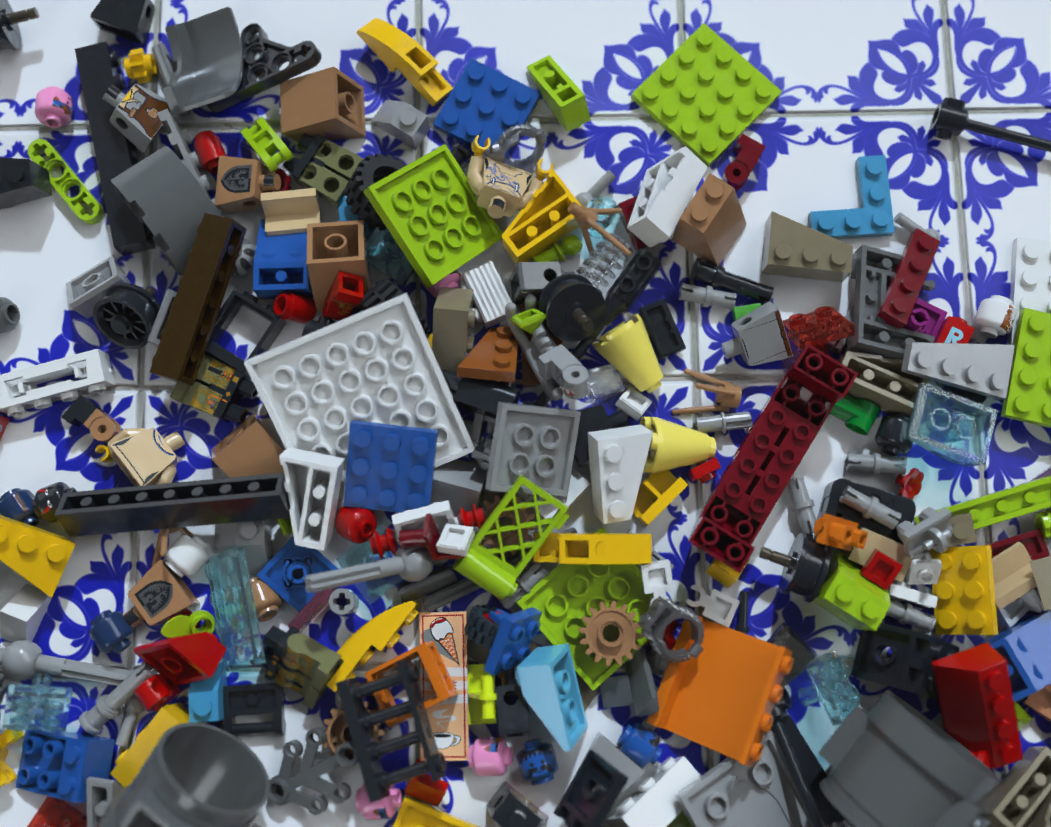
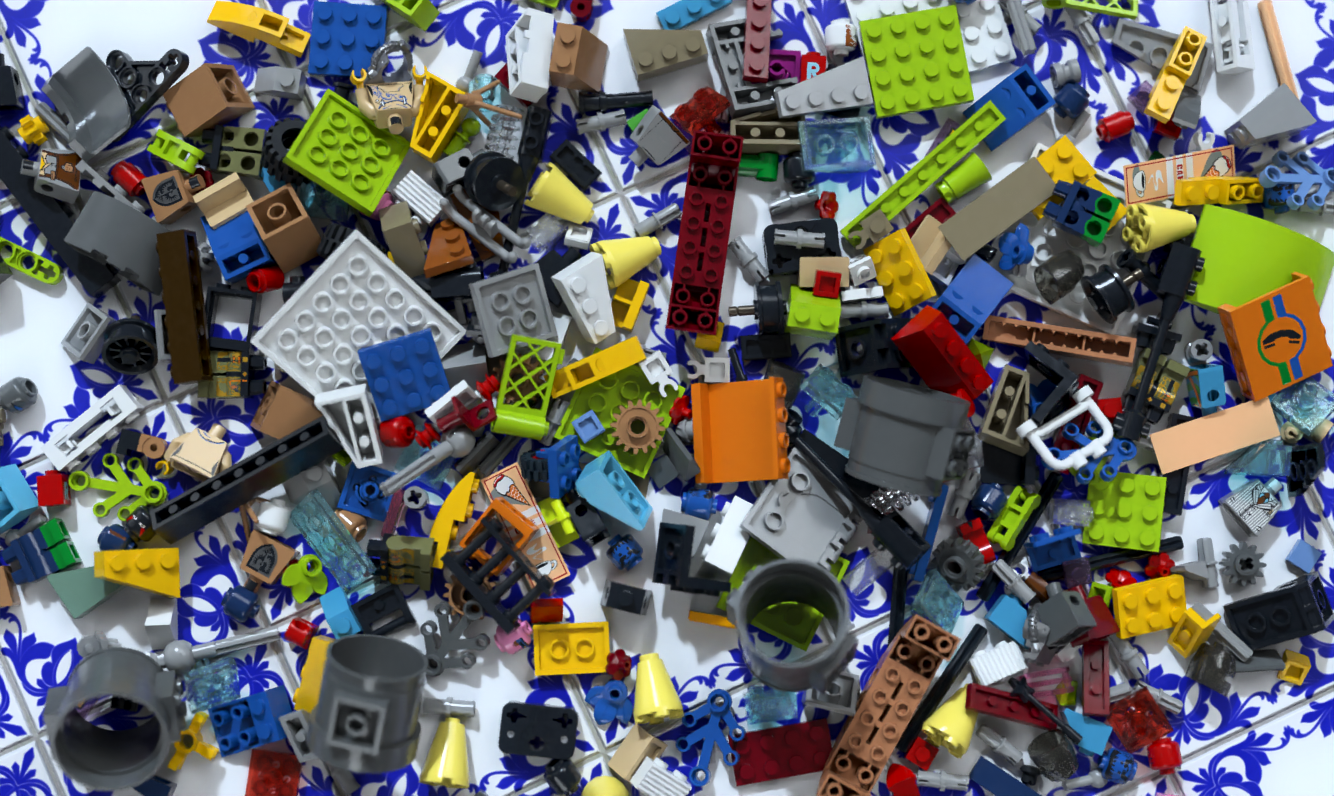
camera: 35 degrees left, 5 degrees up
light grey pin [79,661,157,735] -> none
light grey bar [115,695,146,747] -> none
red slope [133,631,227,686] -> none
red leg [322,271,364,321] -> none
white tile [436,523,475,556] -> none
bright pink head [468,737,513,776] -> none
lime slope [510,308,546,335] -> none
light grey leg [538,344,588,400] -> none
flat silver piece [637,596,704,663] -> none
medium nougat plant [672,369,742,415] -> none
red plate [687,457,721,484] -> none
orange hips [814,513,868,551] -> none
light grey hips [897,507,953,558] -> none
none -> lime plant [68,453,168,521]
none -> medium blue tile [571,410,606,444]
none -> black plate [740,332,792,361]

